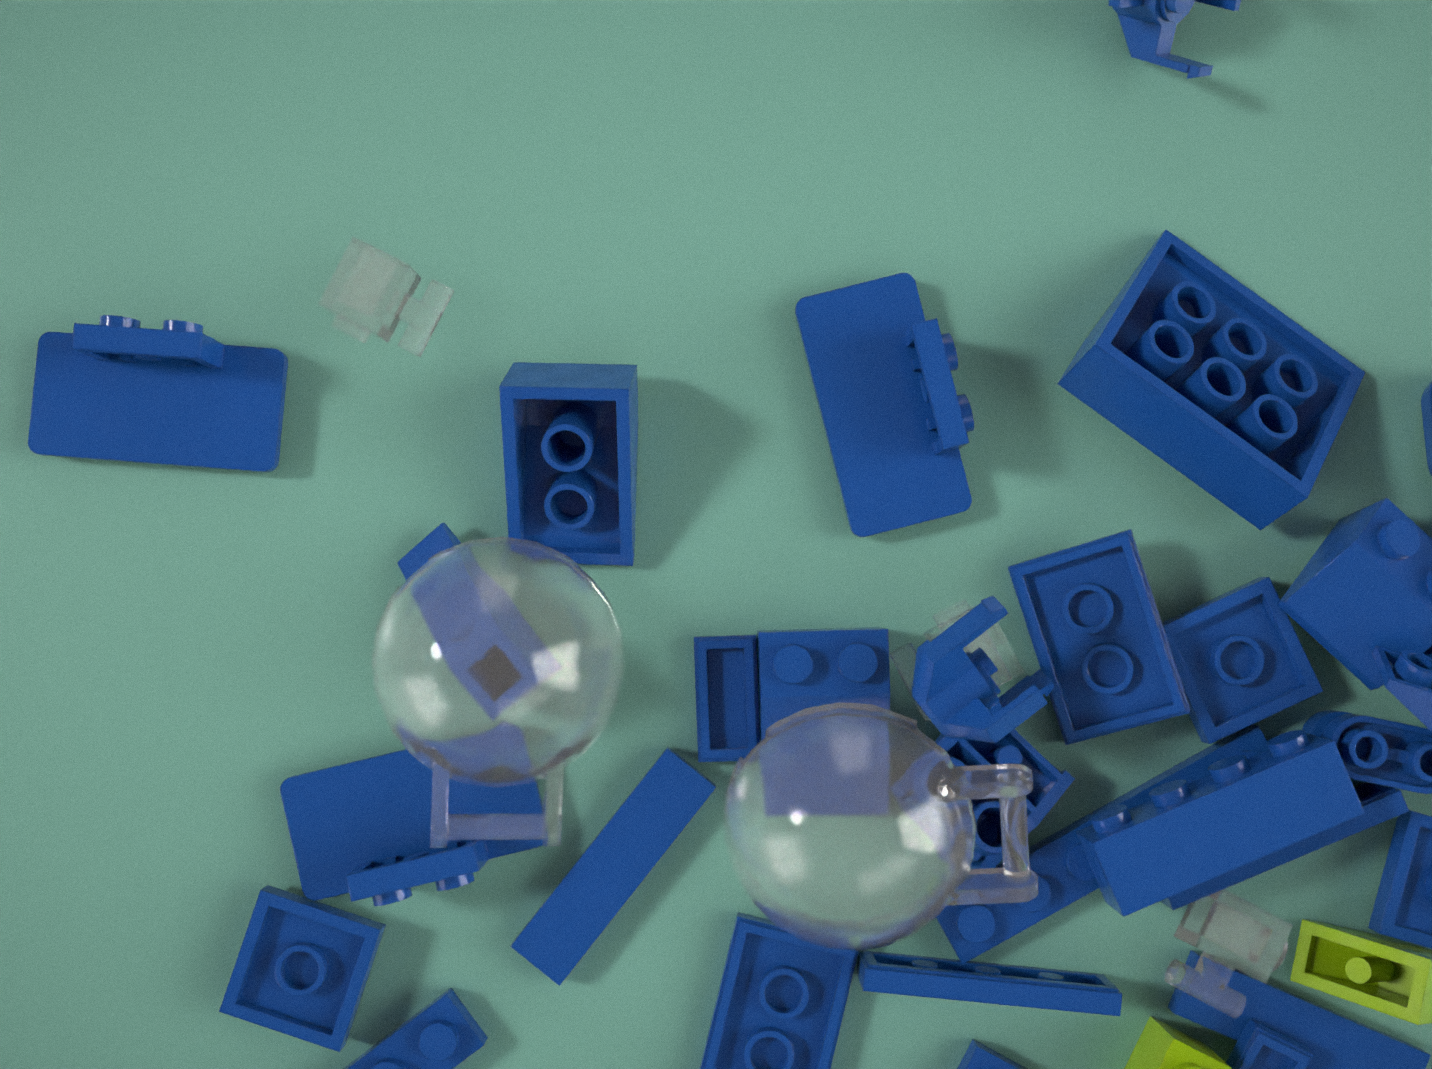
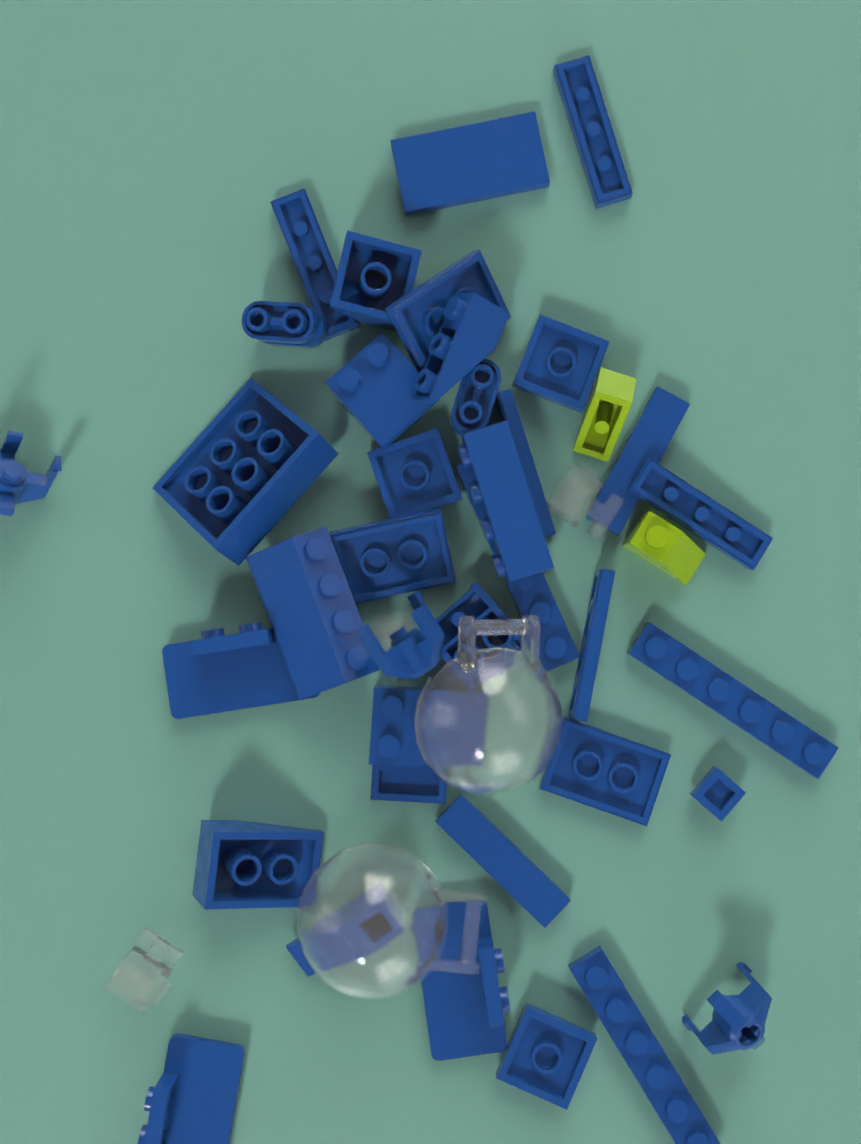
camera: 80 degrees left, 0 degrees up
none -> blue slope [246,526,380,700]

